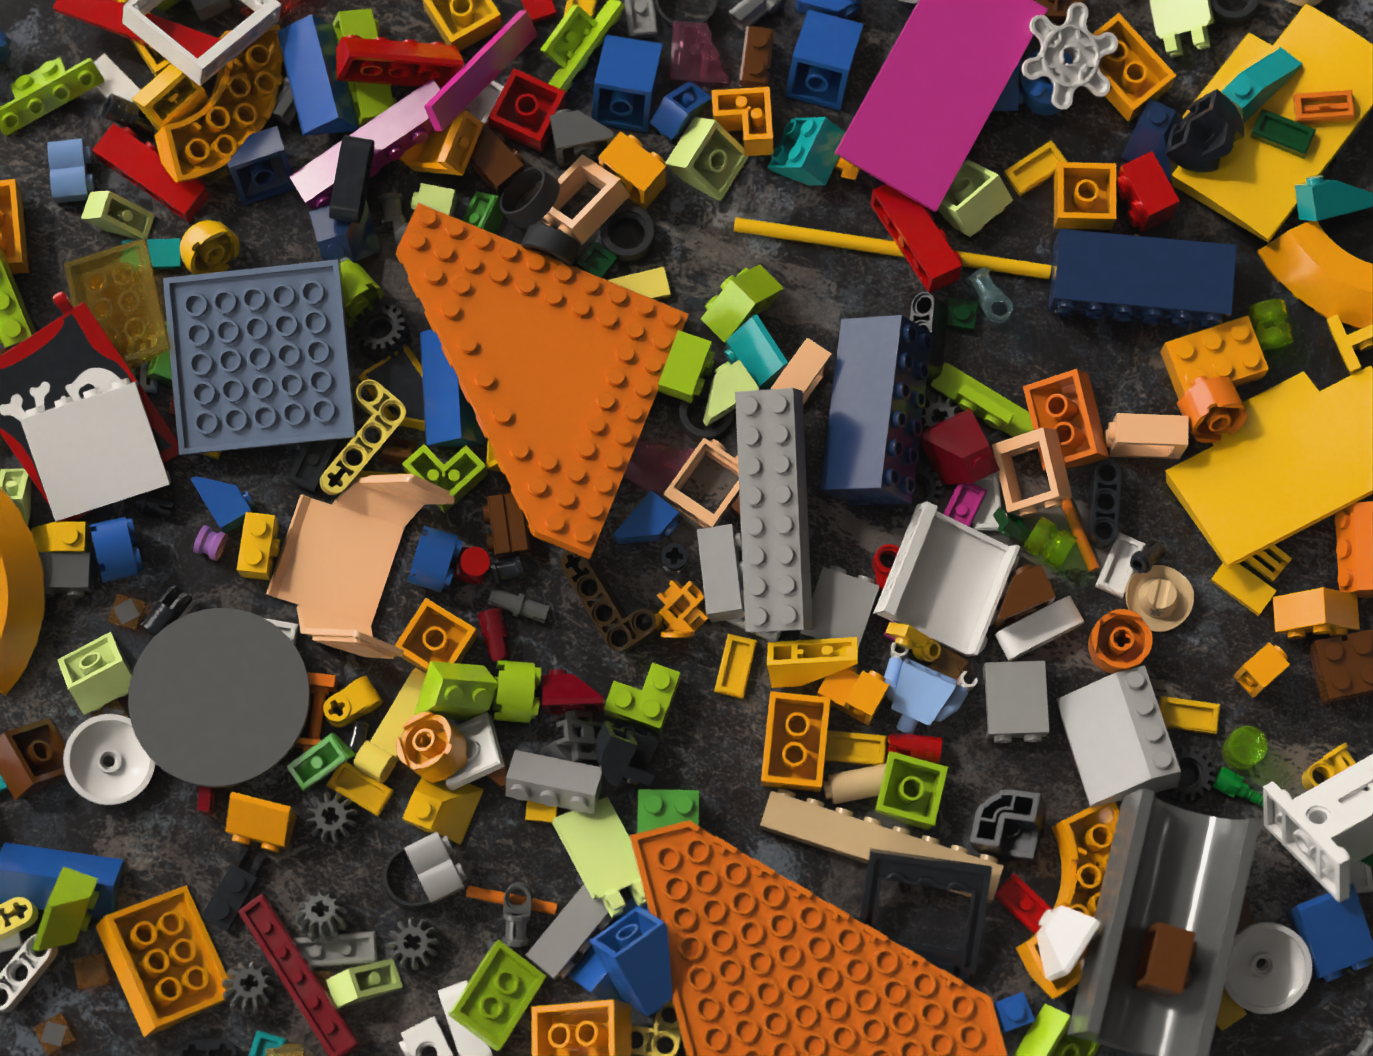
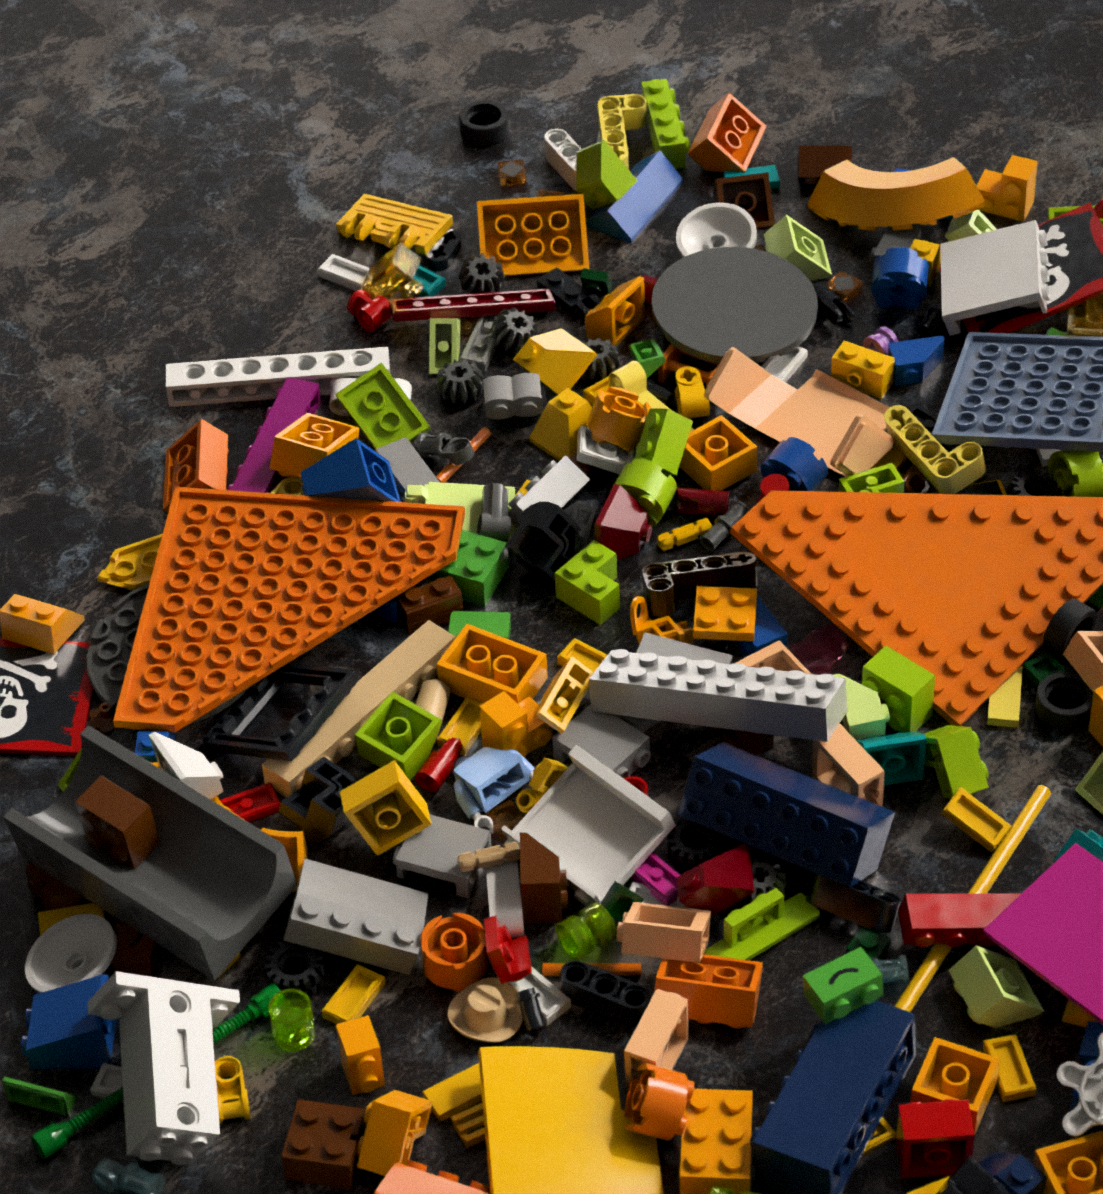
camera: 115 degrees right, 30 degrees down
none -> yellow brick [340,760,432,856]
none -> reddish brown brick [396,576,463,635]
none -> bright green slope [449,611,511,639]
none -> tan axle [457,842,520,873]
none -> dark grey piece [477,483,511,542]
none -> red bracket [484,915,532,985]
none -> yellow slope [513,328,598,395]
none -> dark green plate [580,268,612,295]
none -> yellow axle [657,518,712,551]
none -> light orange plate [693,586,757,641]
none -> bright green brick [802,947,883,1024]
none -> yellow tile [940,787,1011,853]

